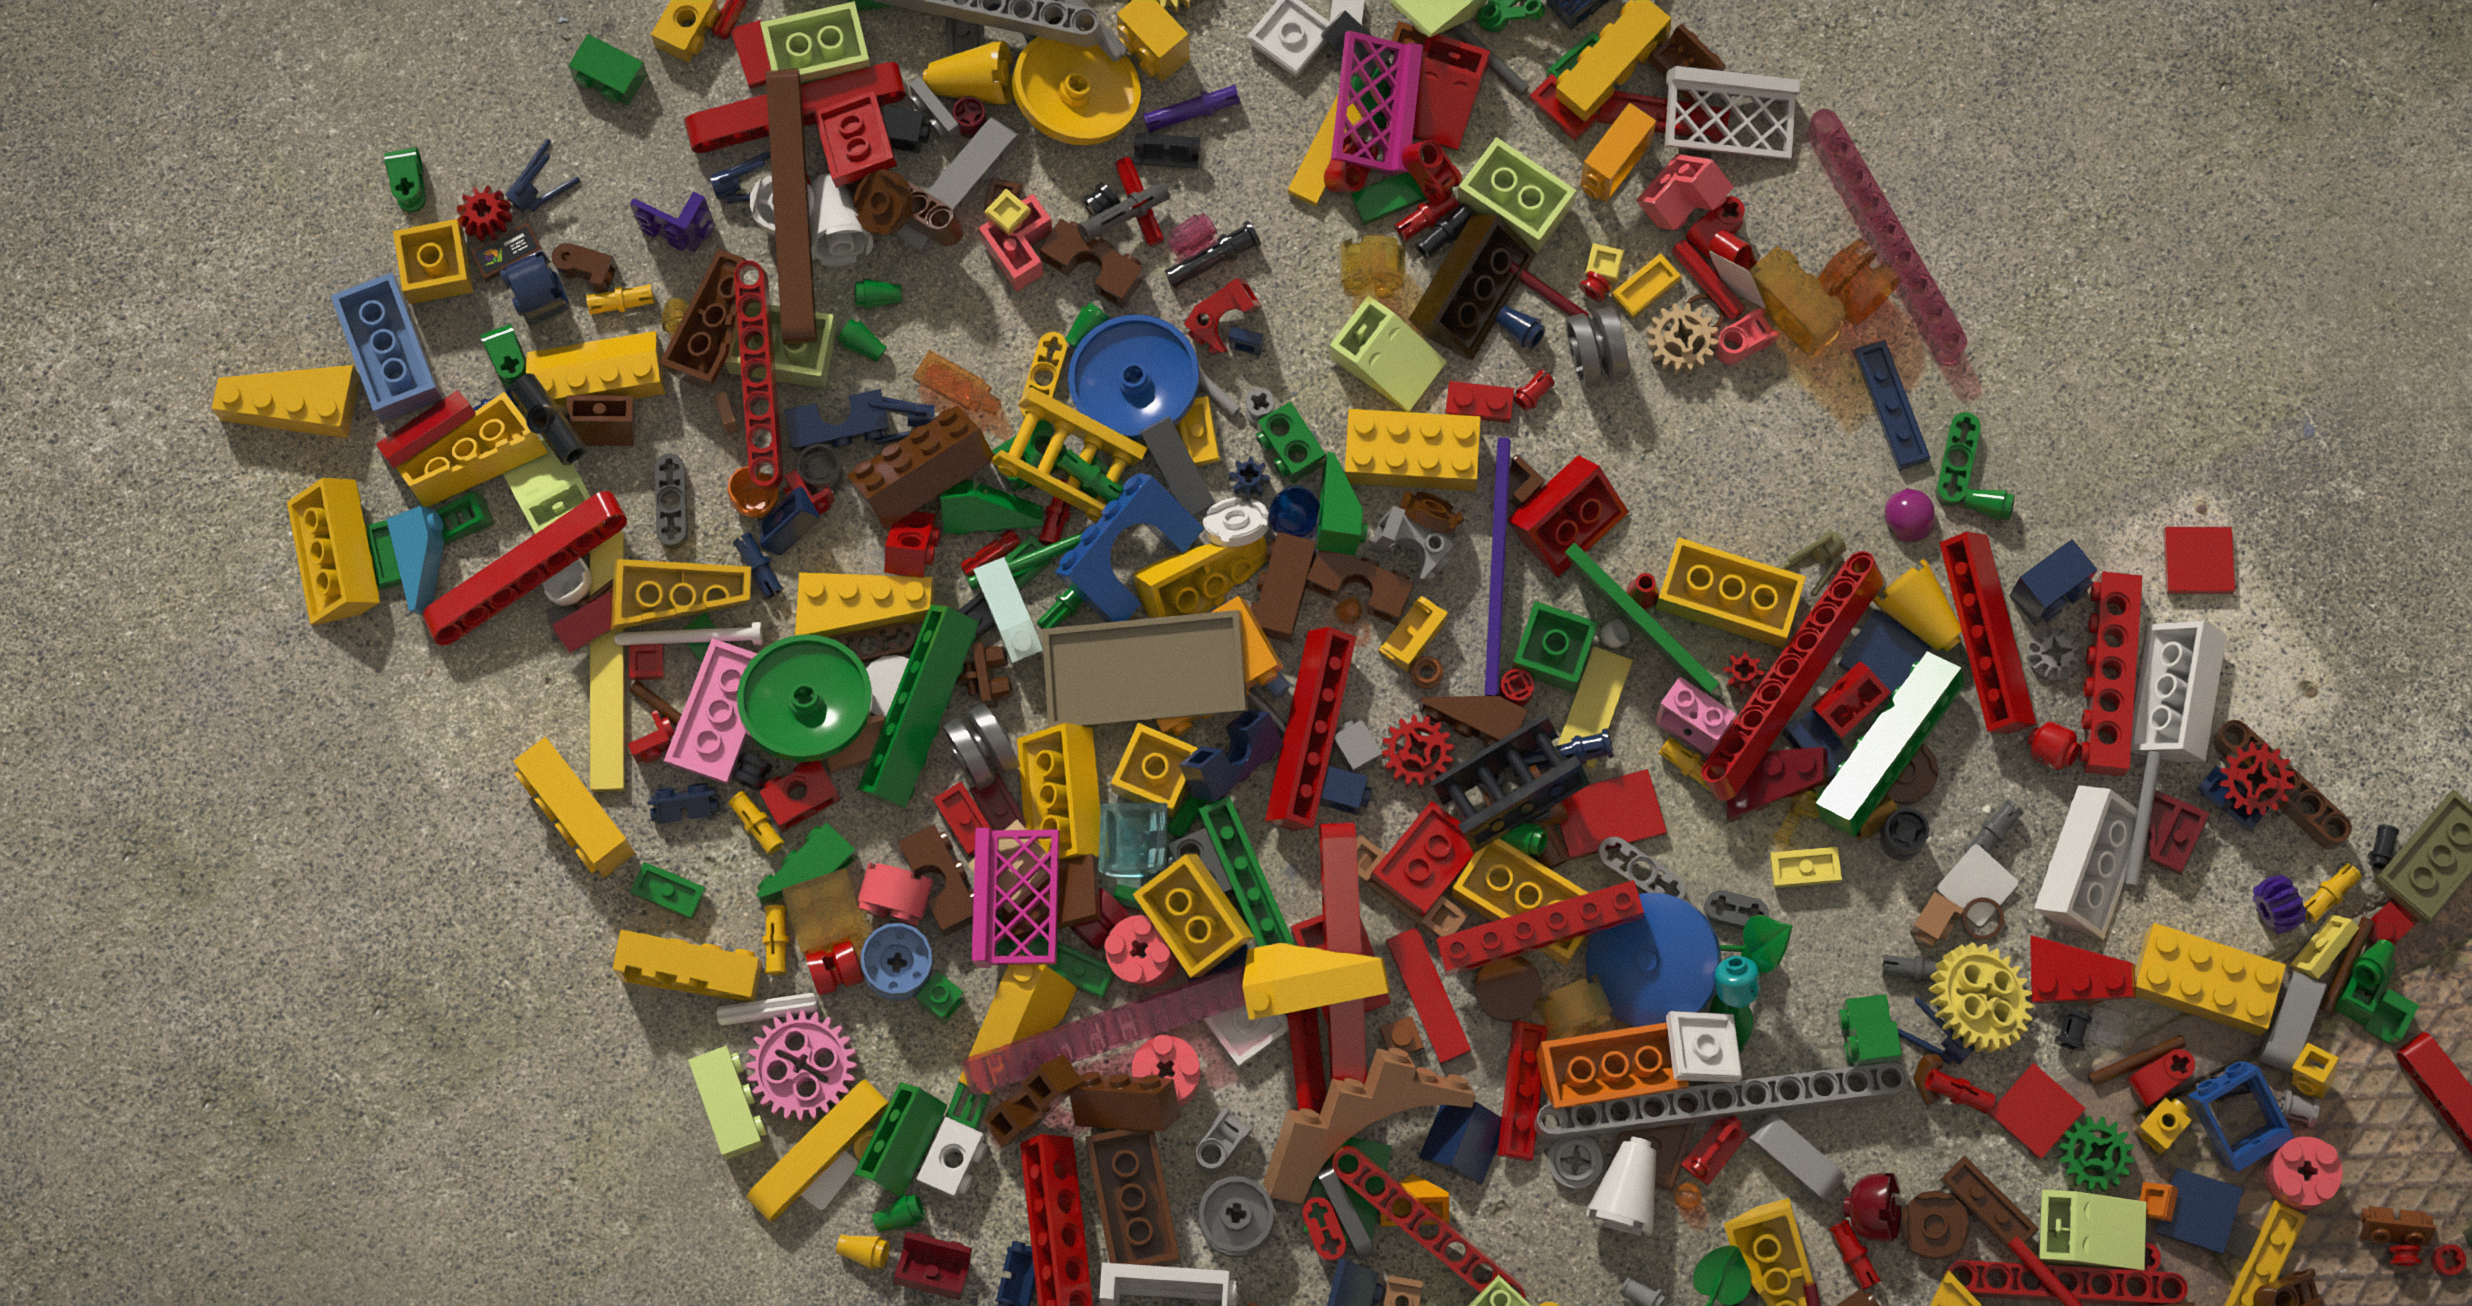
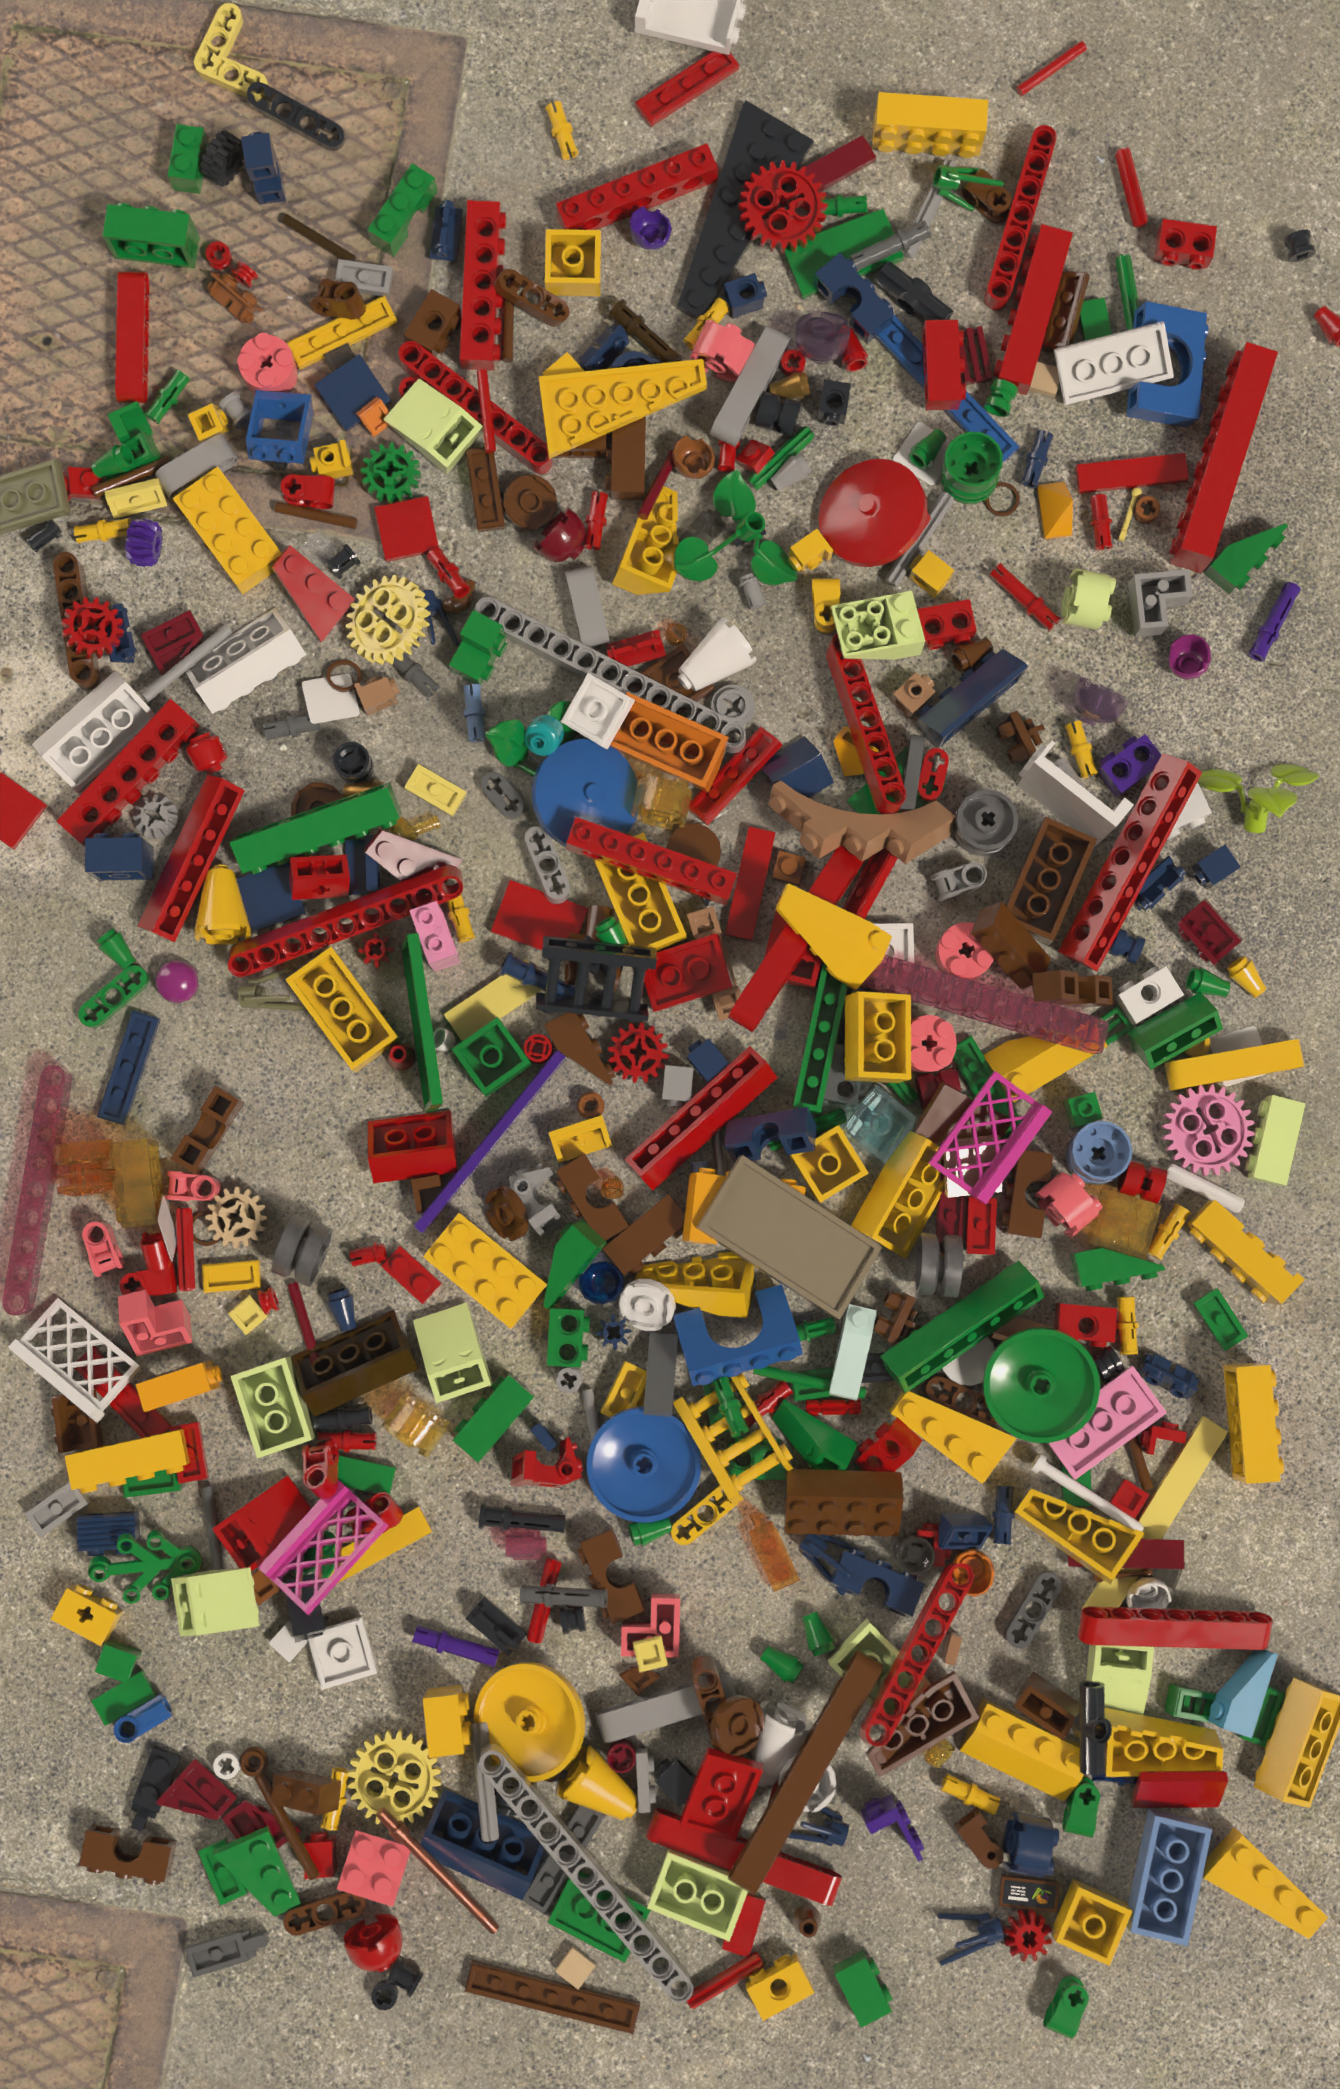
camera: 150 degrees left, 10 degrees up
none -> coral piece [82,1221,125,1277]
none -> green pin [144,369,191,424]
none -> reddish brown arch [170,1086,245,1175]
none -> green brick [452,1374,536,1463]
none -> medium blue pin [463,684,486,742]
none -> reddish brown cone [792,1905,821,1938]
none -> dark blue wheel [1108,928,1146,964]

